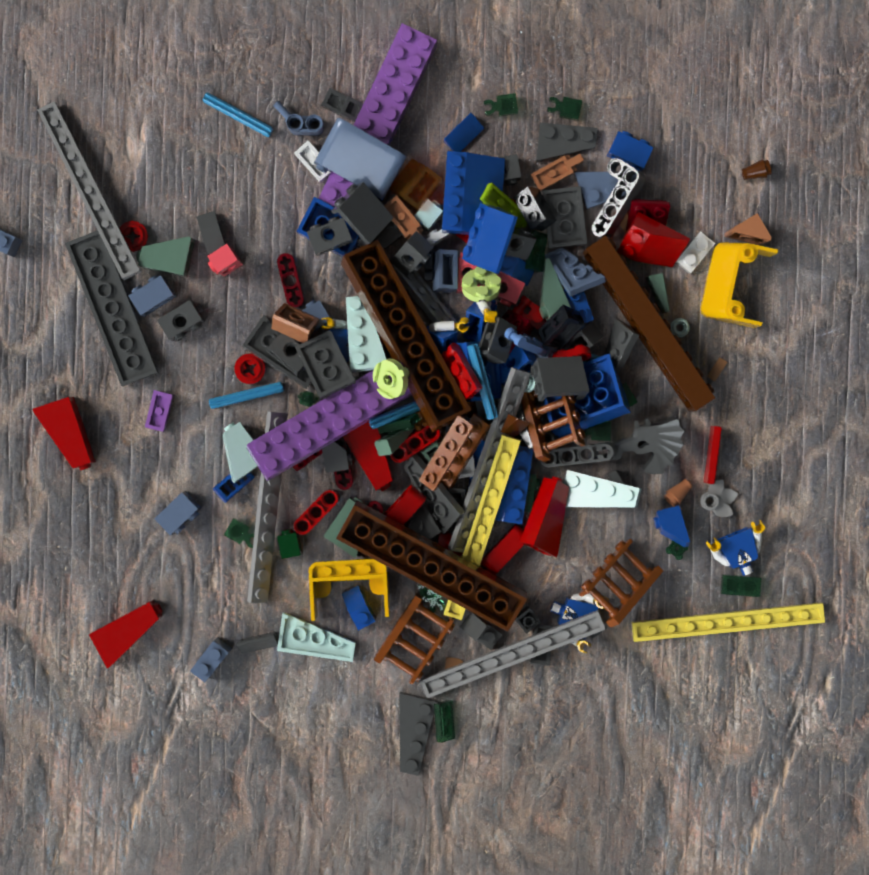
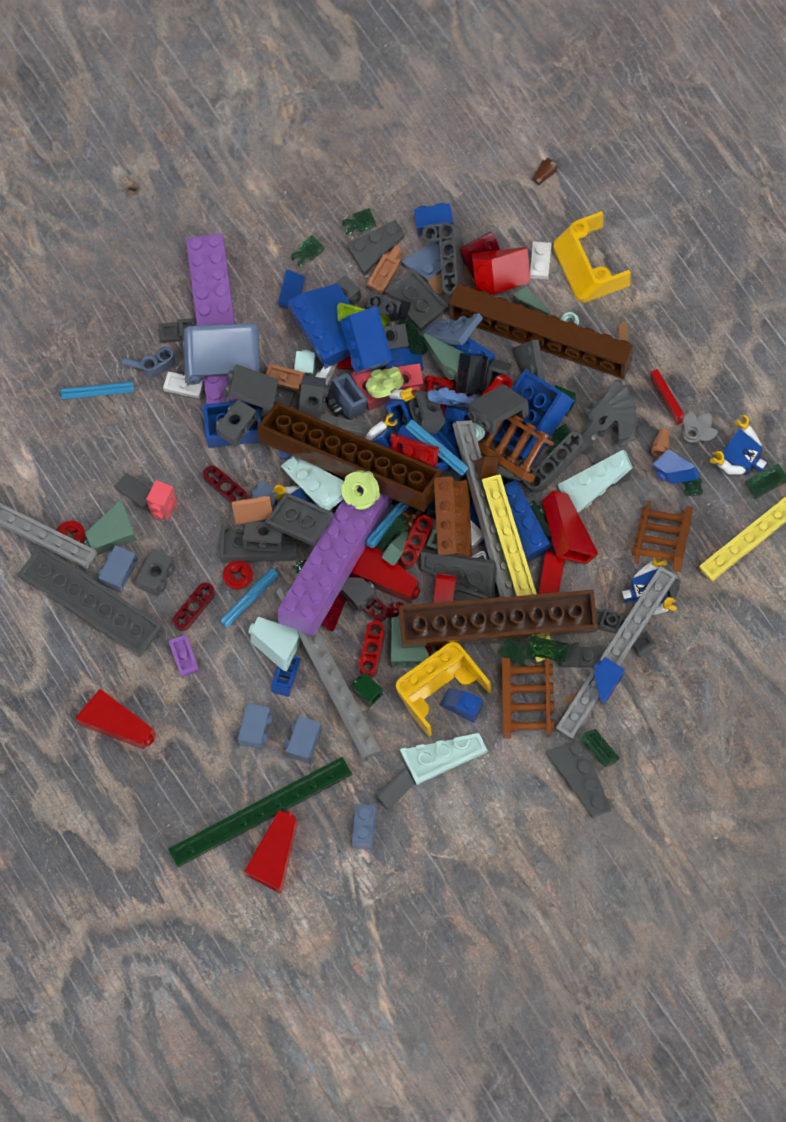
camera: 30 degrees left, 20 degrees down
clear green plate [224,518,254,548] -> none
clear orange slope [389,159,442,212] -> none
nougat slope [724,213,772,246] -> none
none -> dark green plate [168,756,352,867]
none -> dark red beam [173,582,215,631]
none -> sand blue brick [284,716,323,764]
none -> dark red plate [387,602,405,619]
none -> medium nougat piece [427,273,446,294]
none -> clear green plate [526,636,569,663]
none -> blue slope [593,657,625,706]

